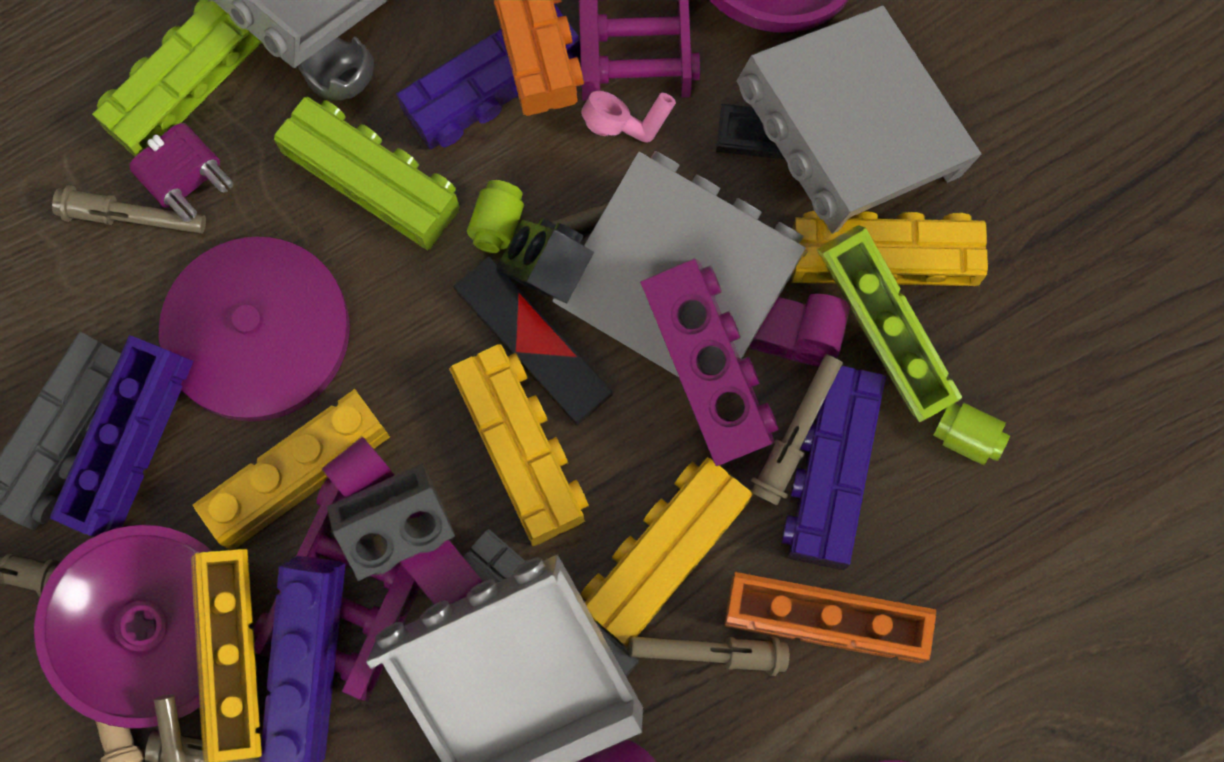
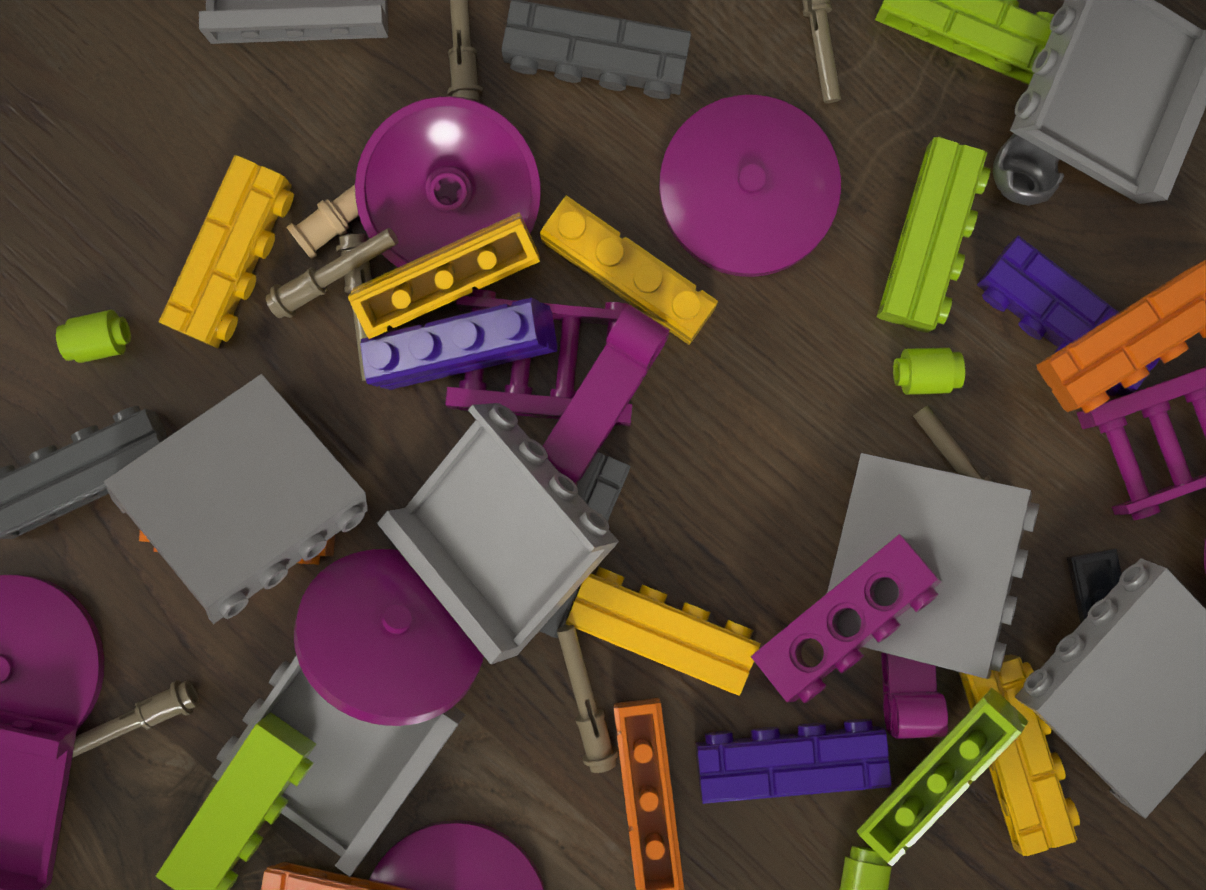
camera: 75 degrees right, 10 degrees up
dark purple brick [49,335,194,536] -> none
magenta piece [129,123,233,222] -> none
dark grey brick [327,463,455,581] -> none
yellow brick [449,344,589,547] -> none
black tile [453,256,612,426] -> none
black brick [496,218,594,304] -> none
bright pink plate [581,91,676,143] -> none
dark tan pin [751,354,843,505] -> none

